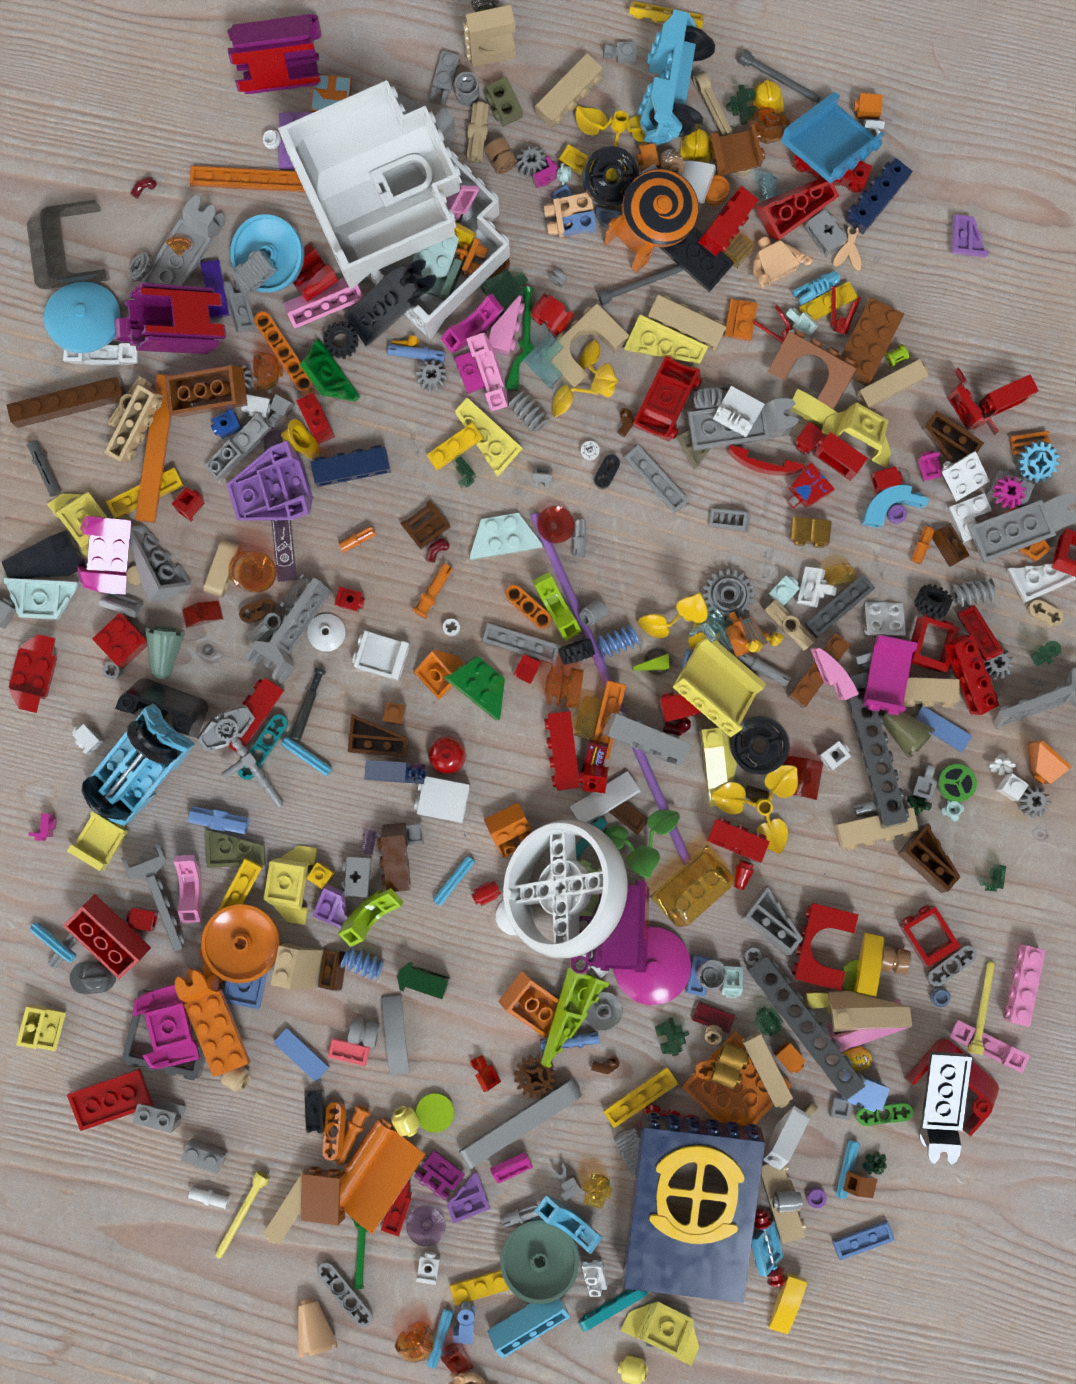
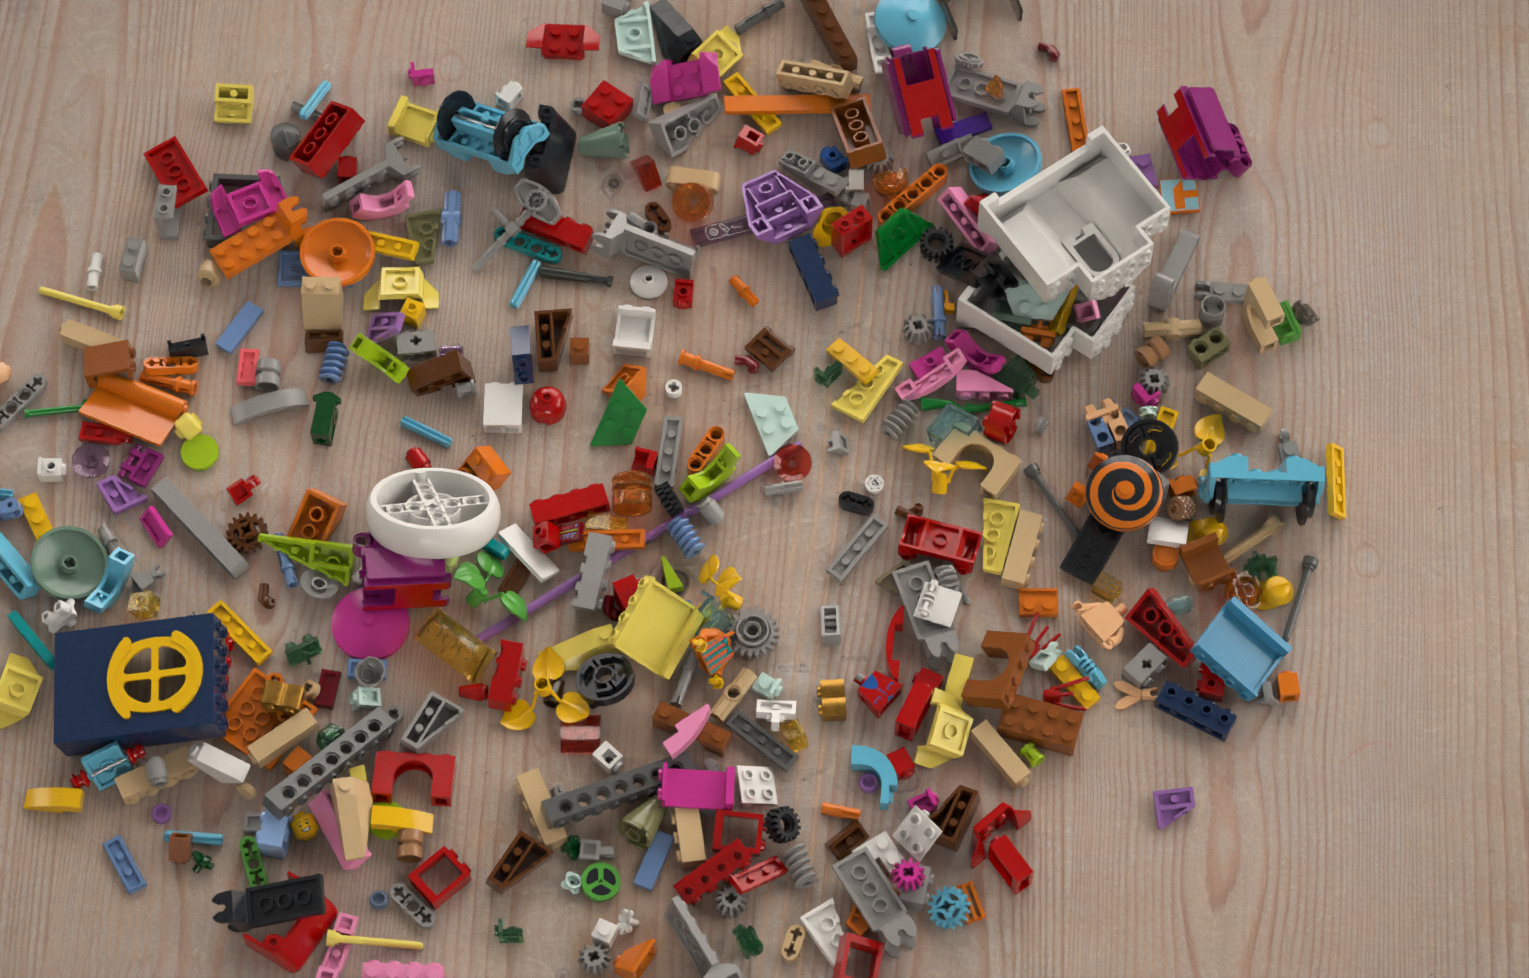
camera: 80 degrees right, 20 degrees down
red wedge [698,185,759,256] -> none

